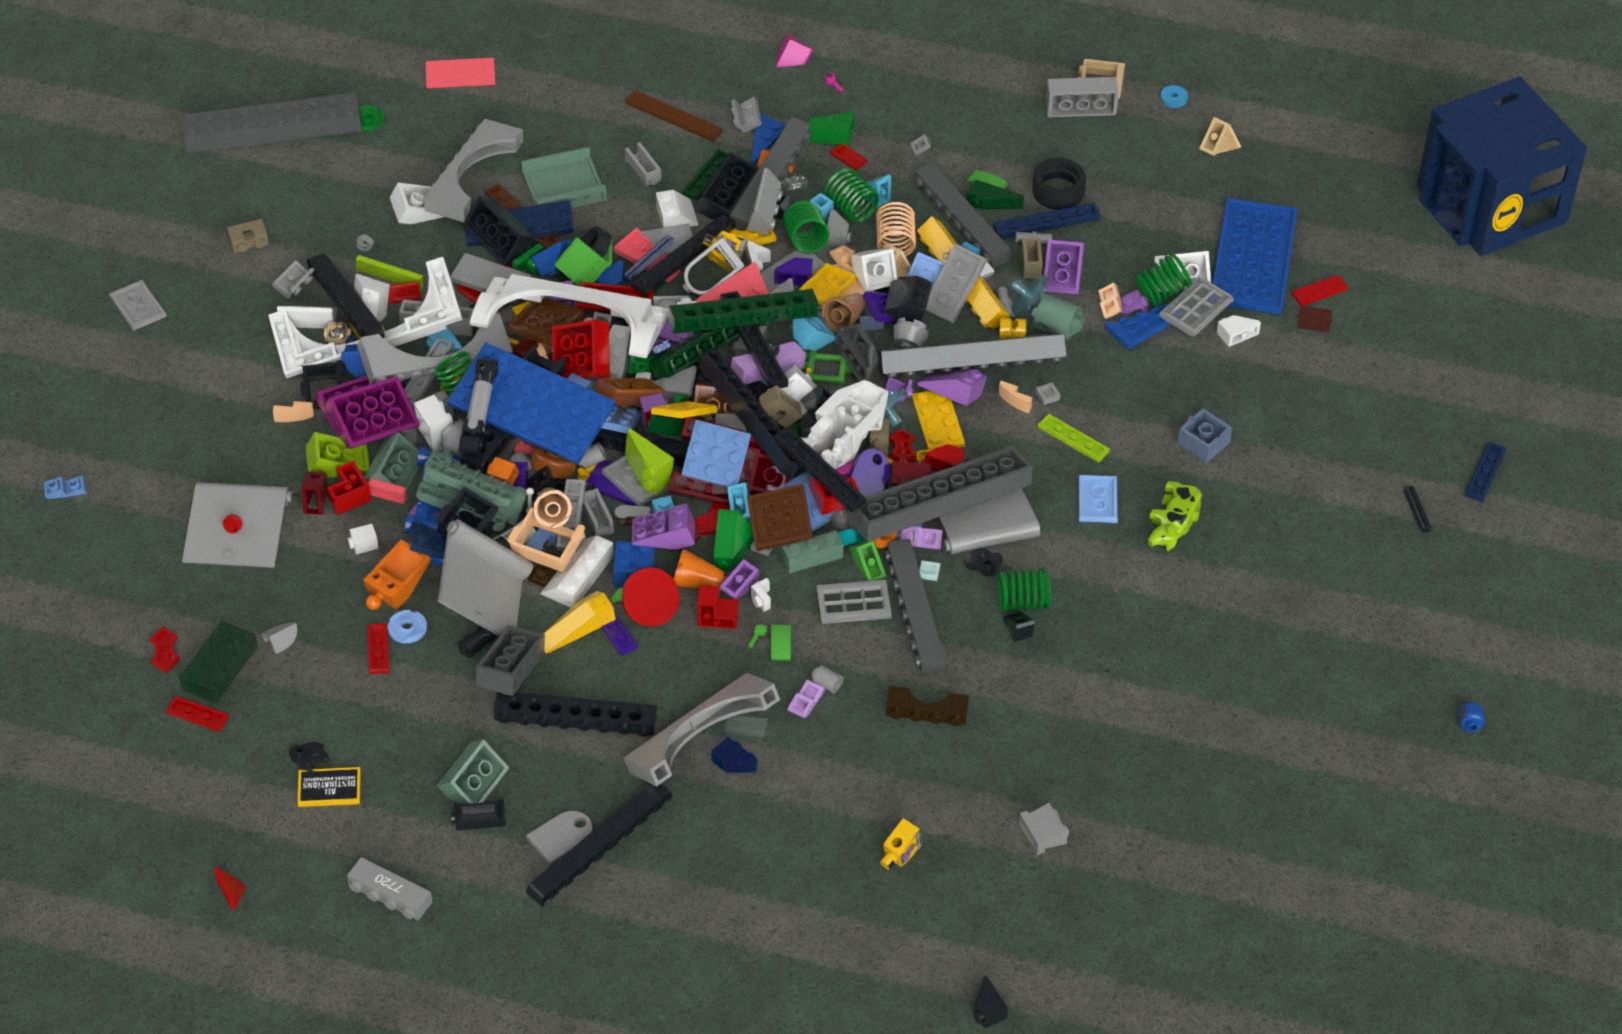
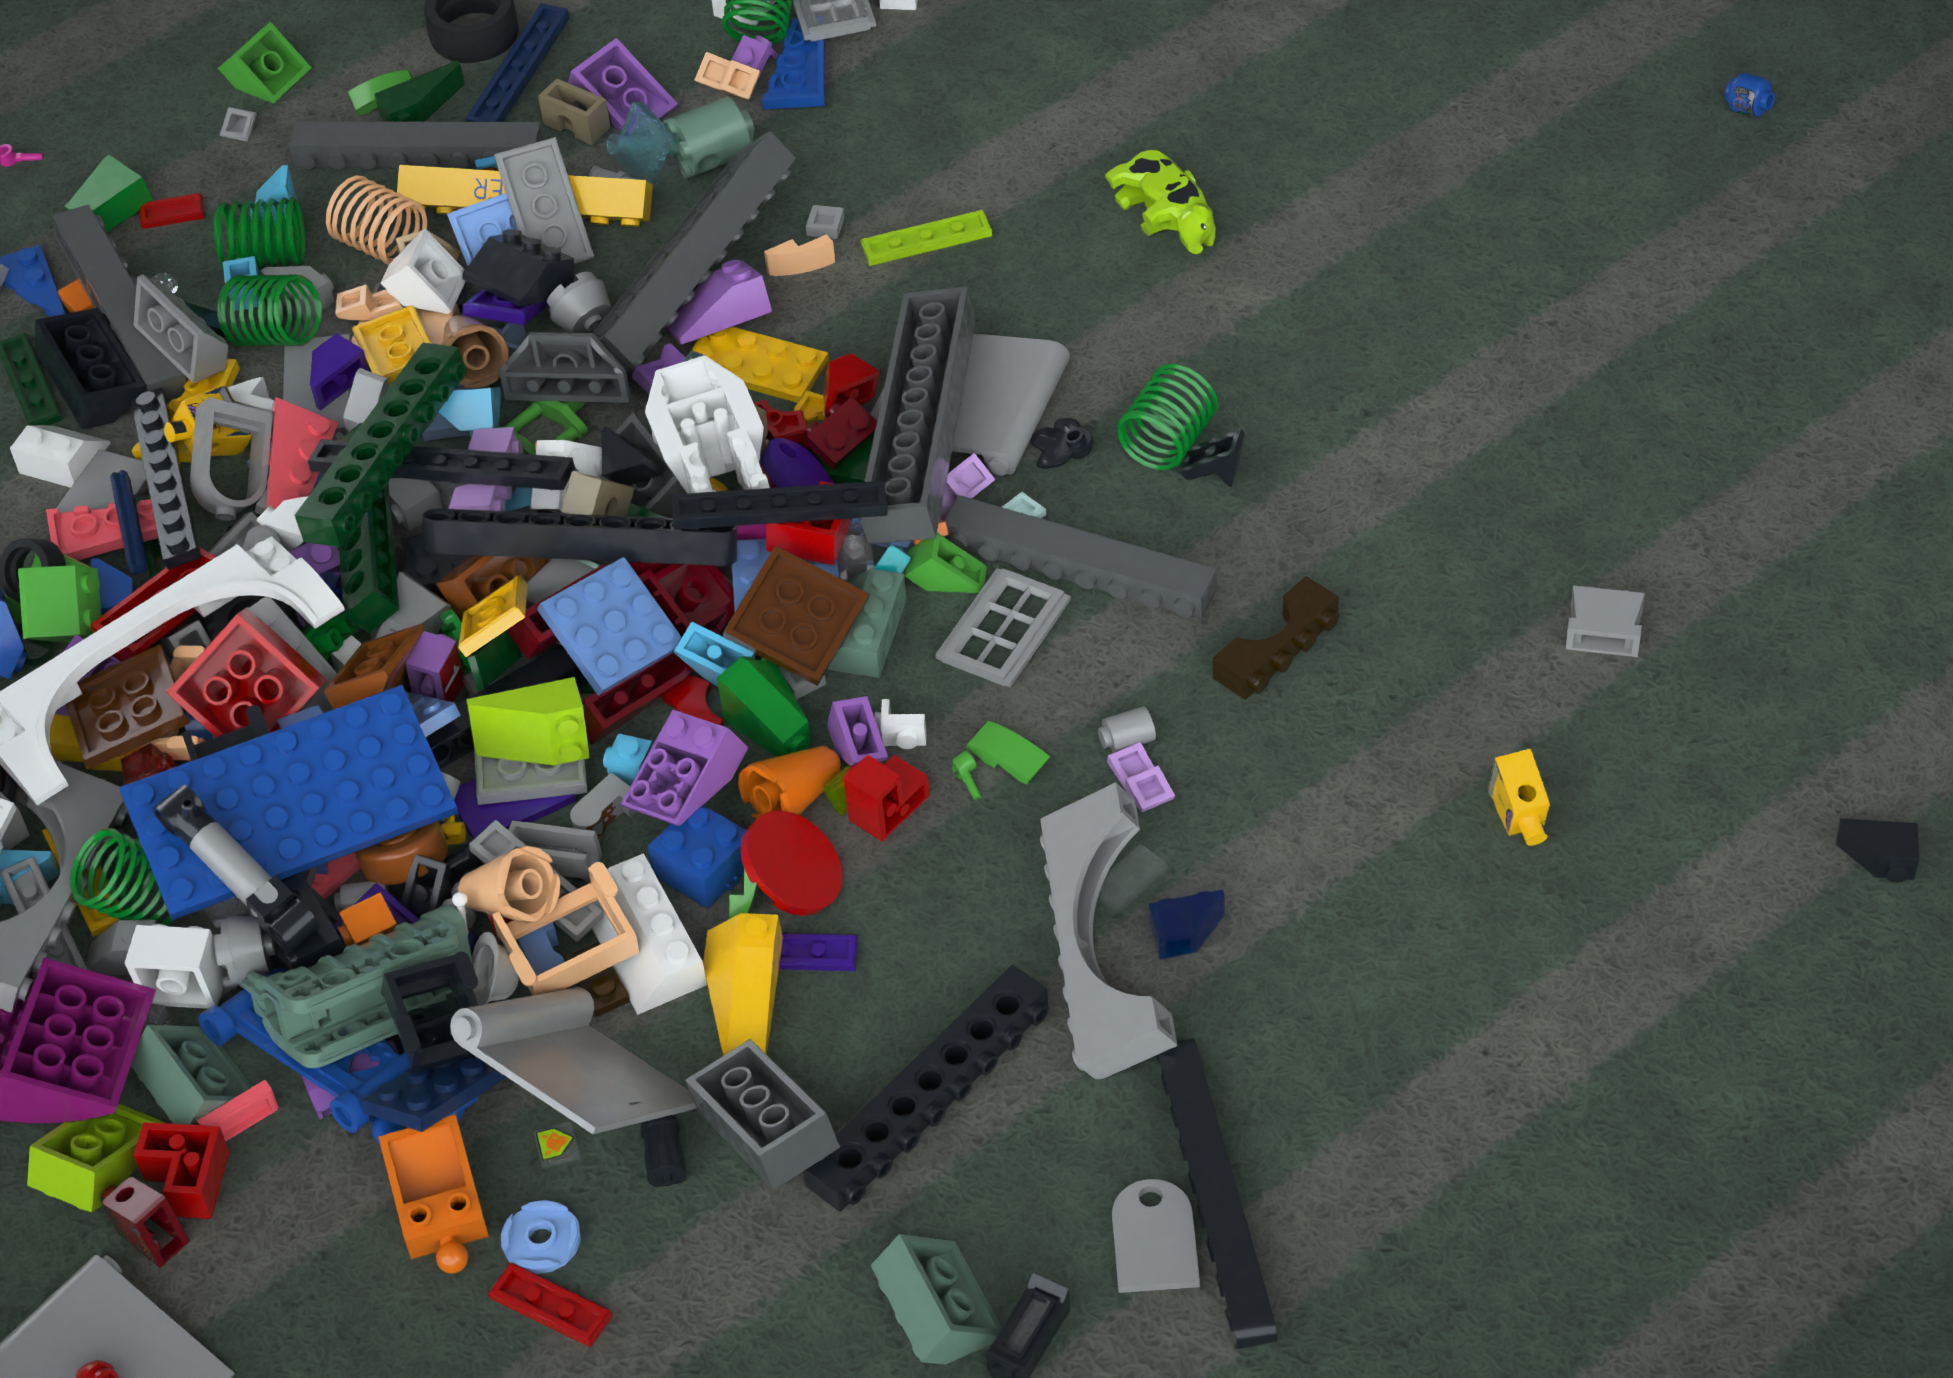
camera: 50 degrees left, 0 degrees up
white brick [347,524,378,554] -> none
yellow wheel [999,318,1026,339] -> none
light grey pin [1015,231,1052,245] -> none
light blue tile [1079,475,1118,523] -> none
sand blue brick [1177,408,1232,463] -> none
none -> bright green slope [217,22,312,104]

